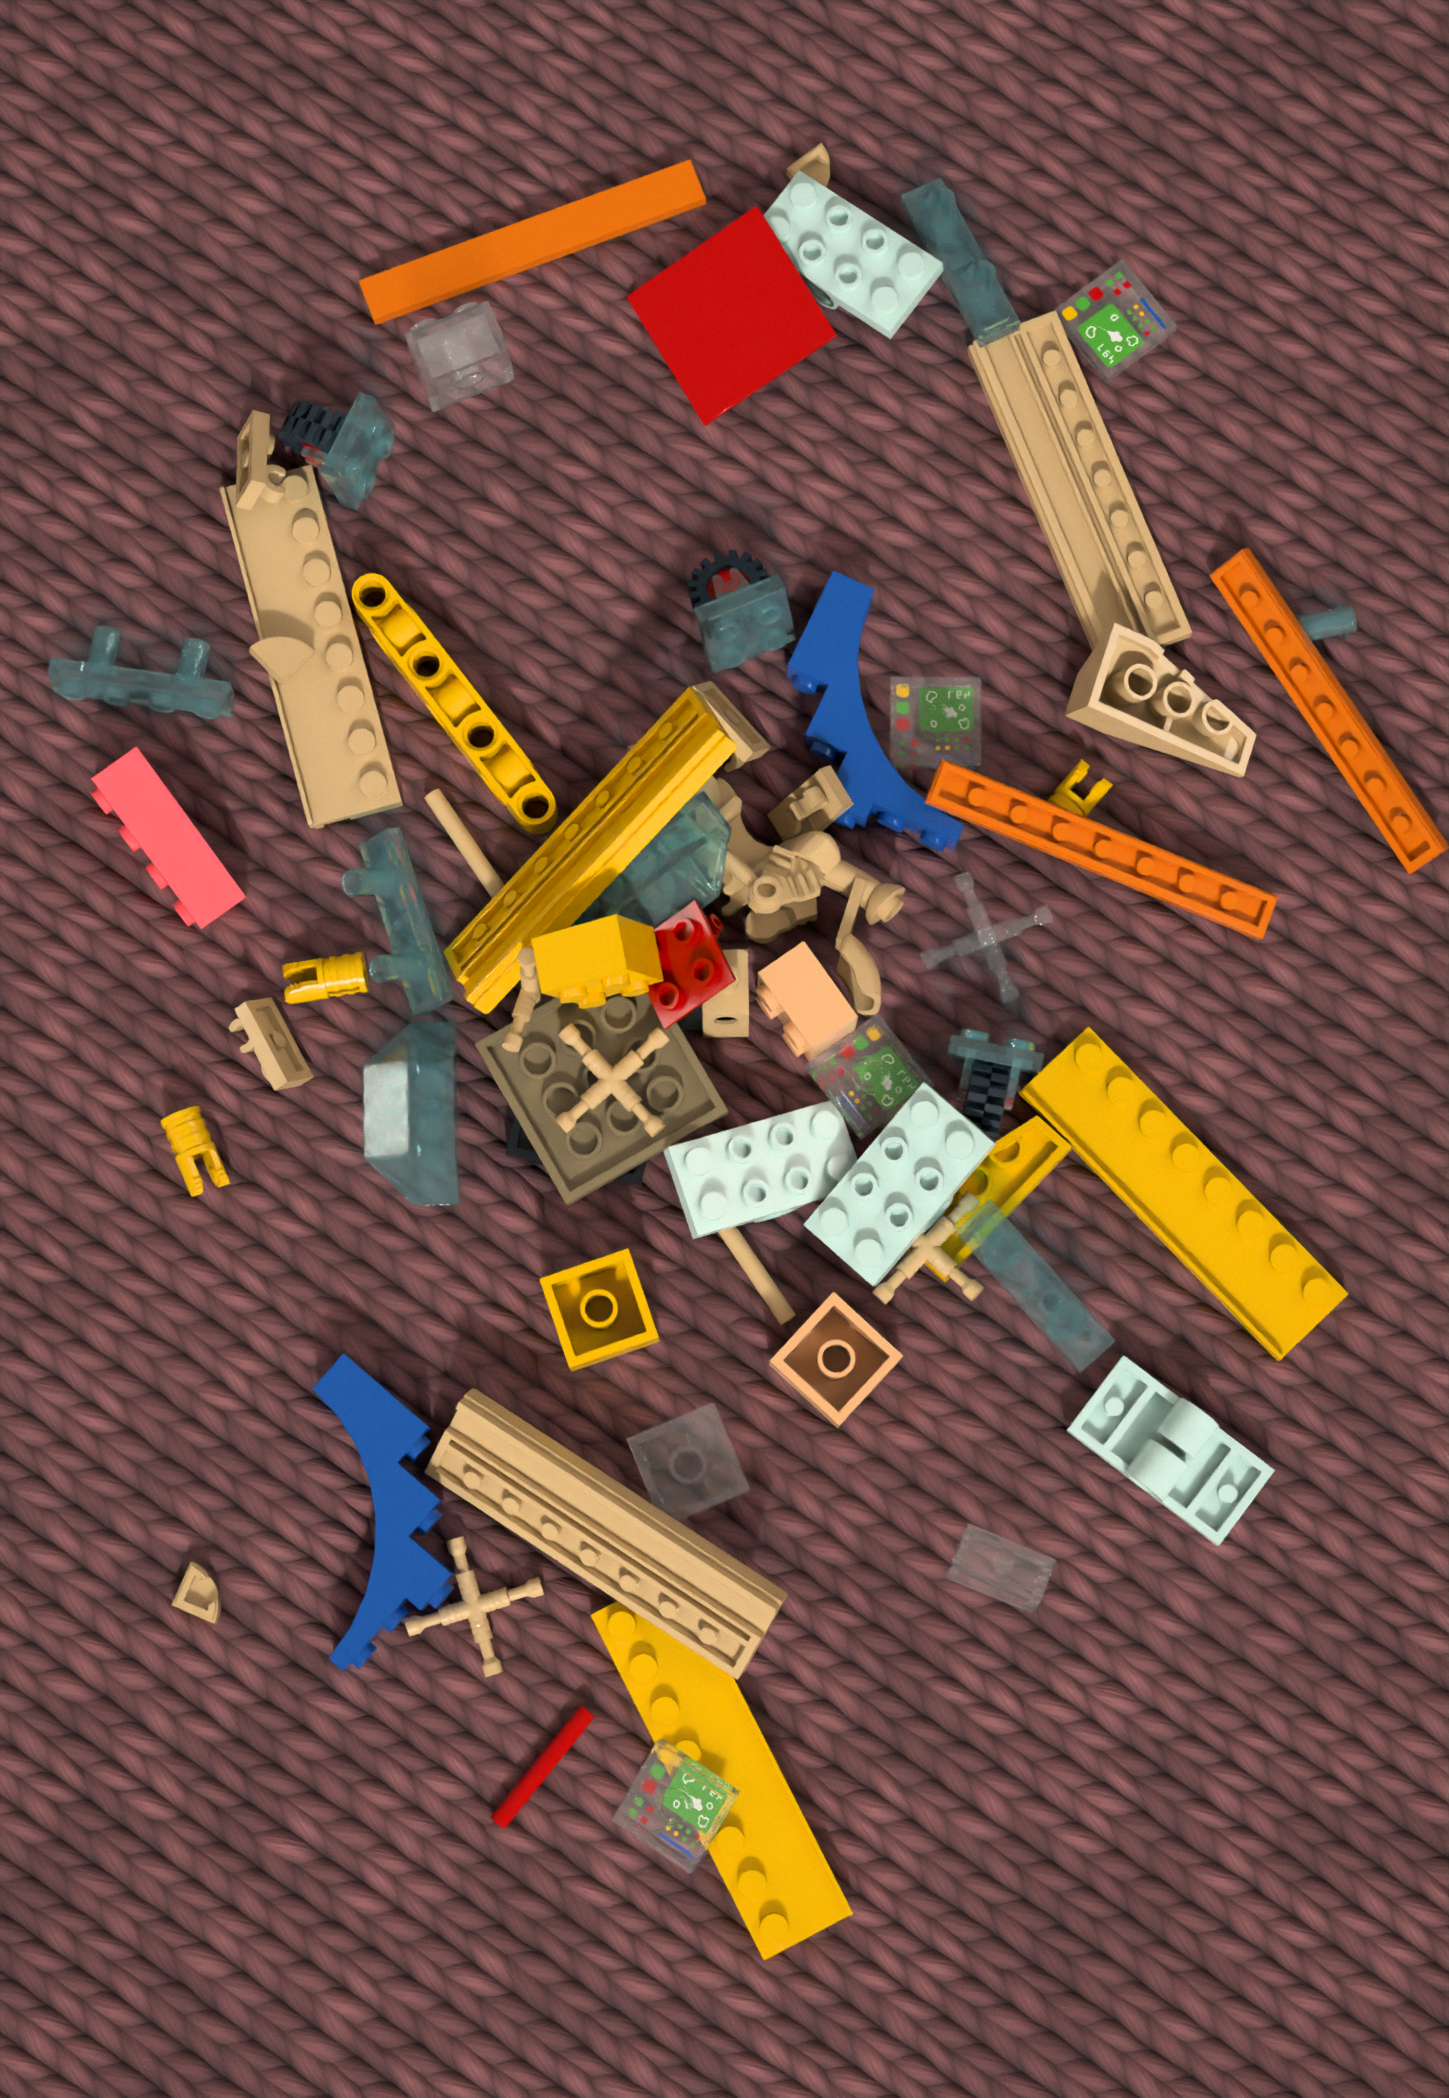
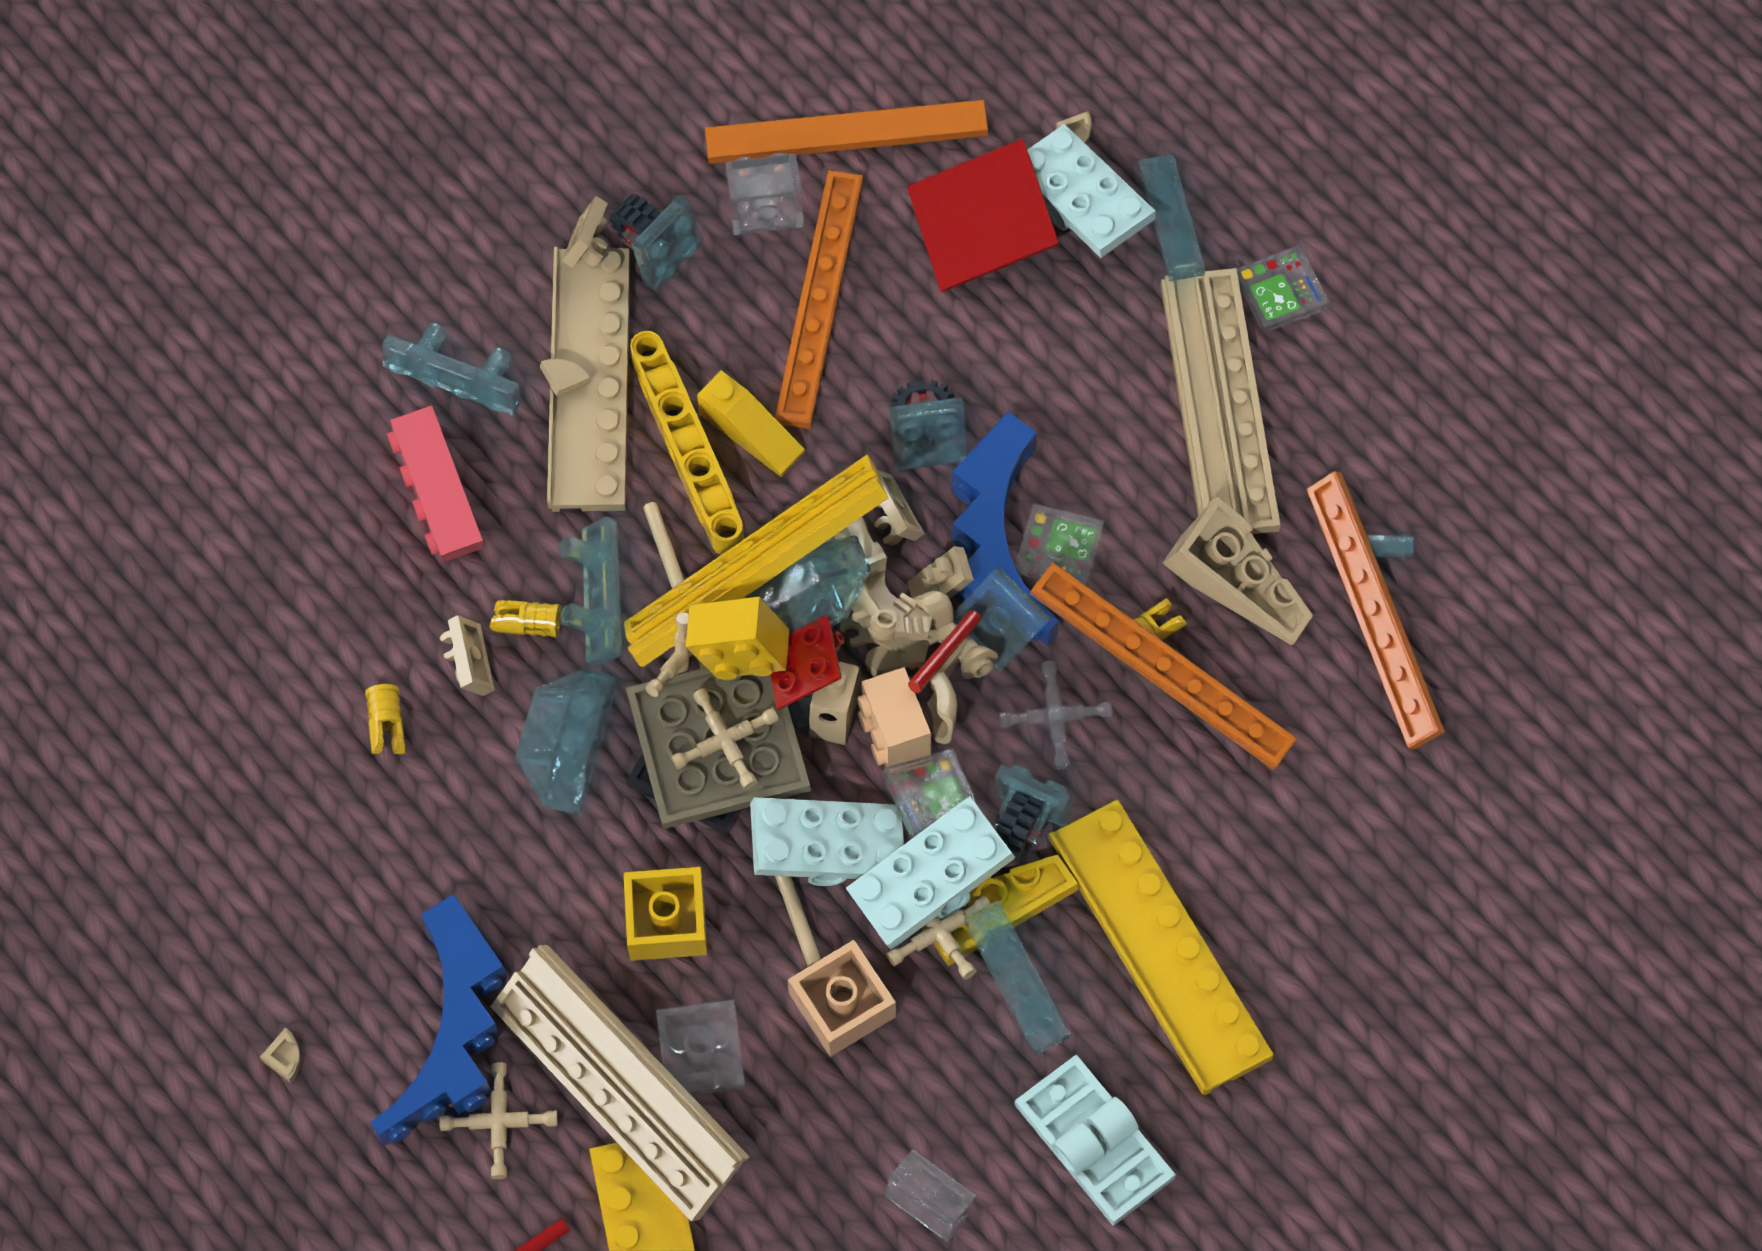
camera: 15 degrees right, 15 degrees down
none -> yellow slope [697,370,805,477]
none -> orange tile [775,170,863,429]
none -> red bar [908,610,981,693]
none -> clear light blue plate [953,567,1051,672]

